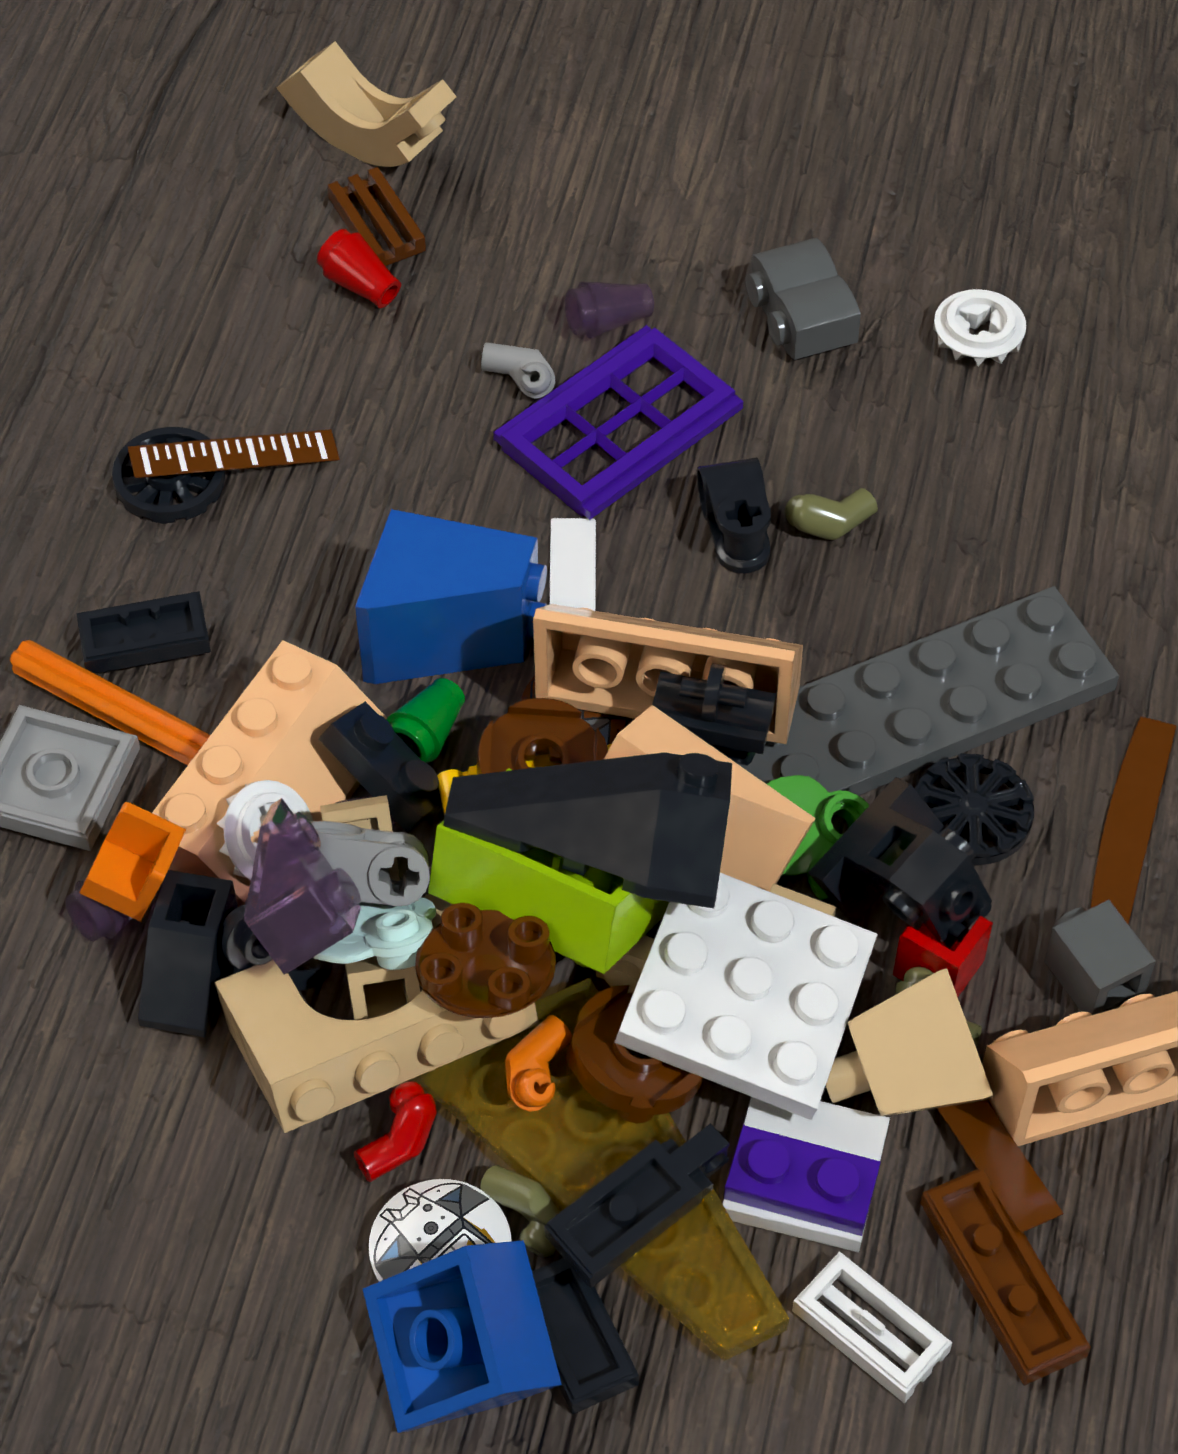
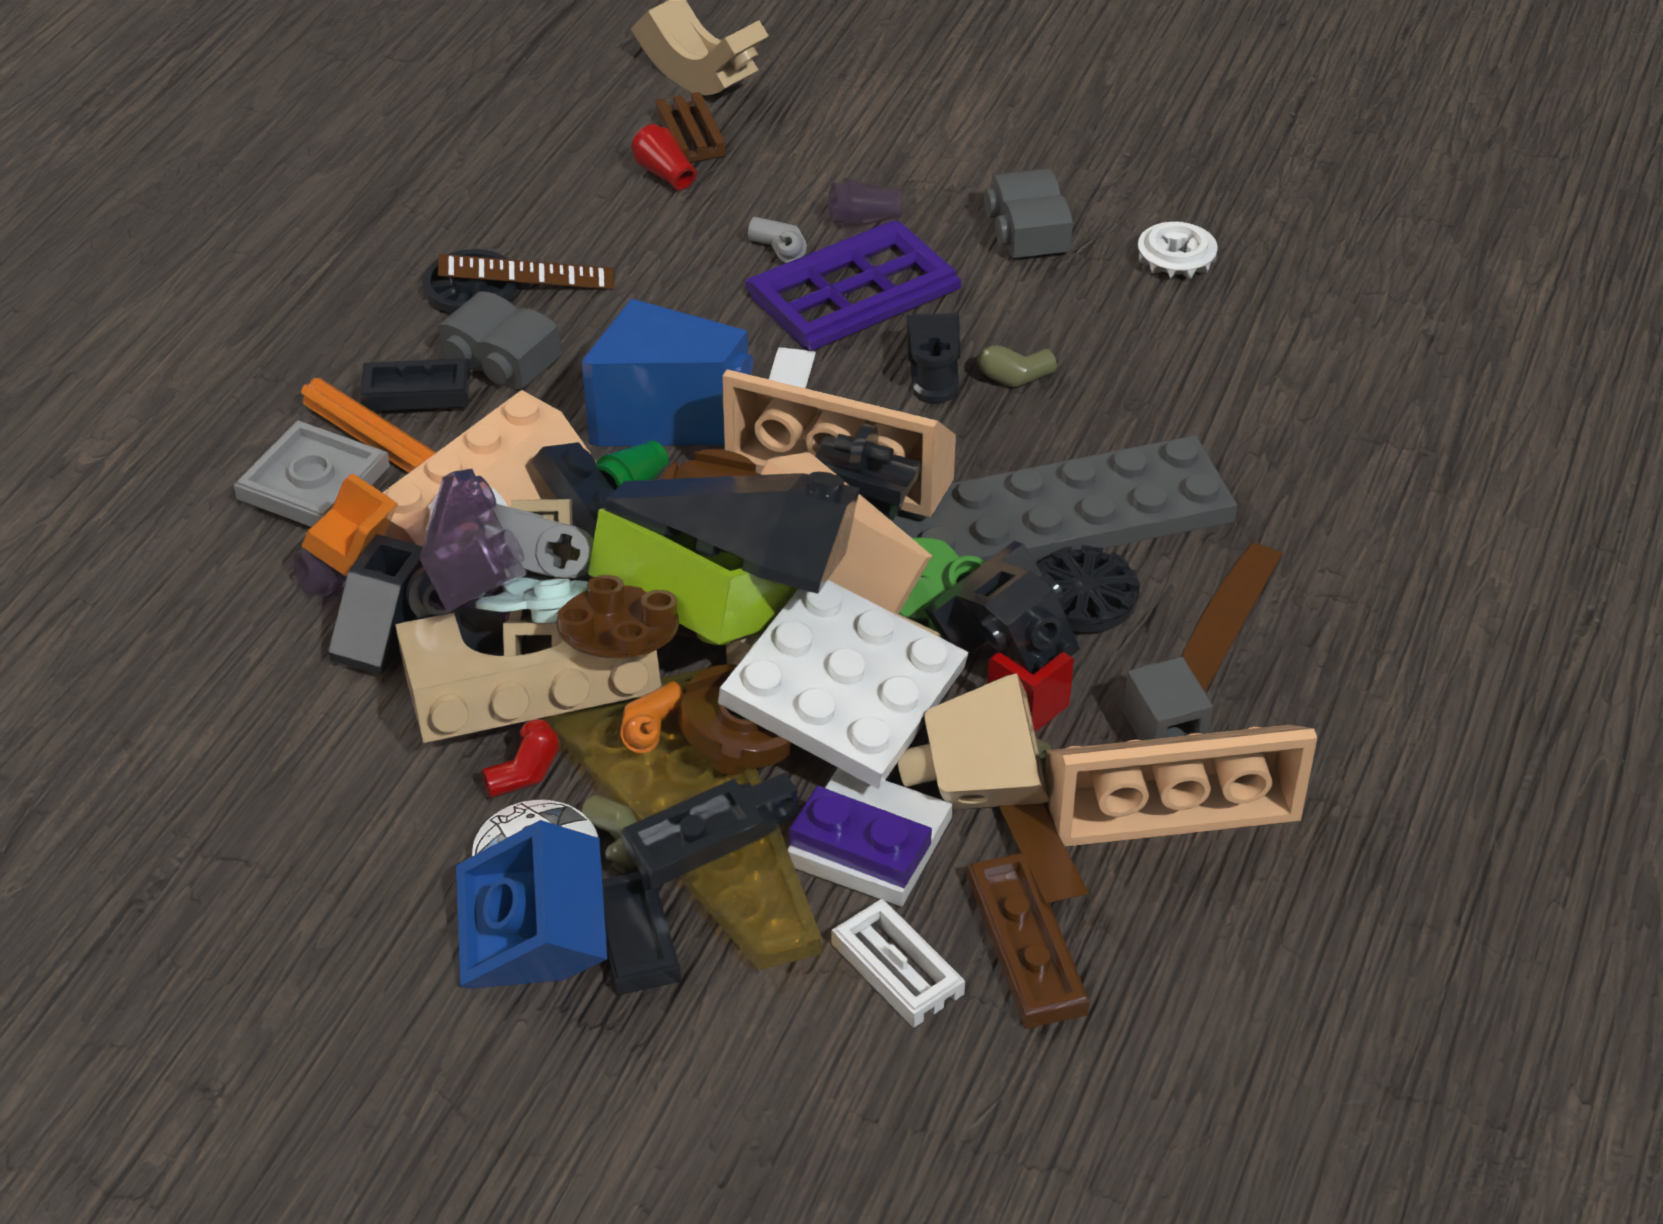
camera: 10 degrees right, 10 degrees down
none -> dark grey brick [438,292,562,389]

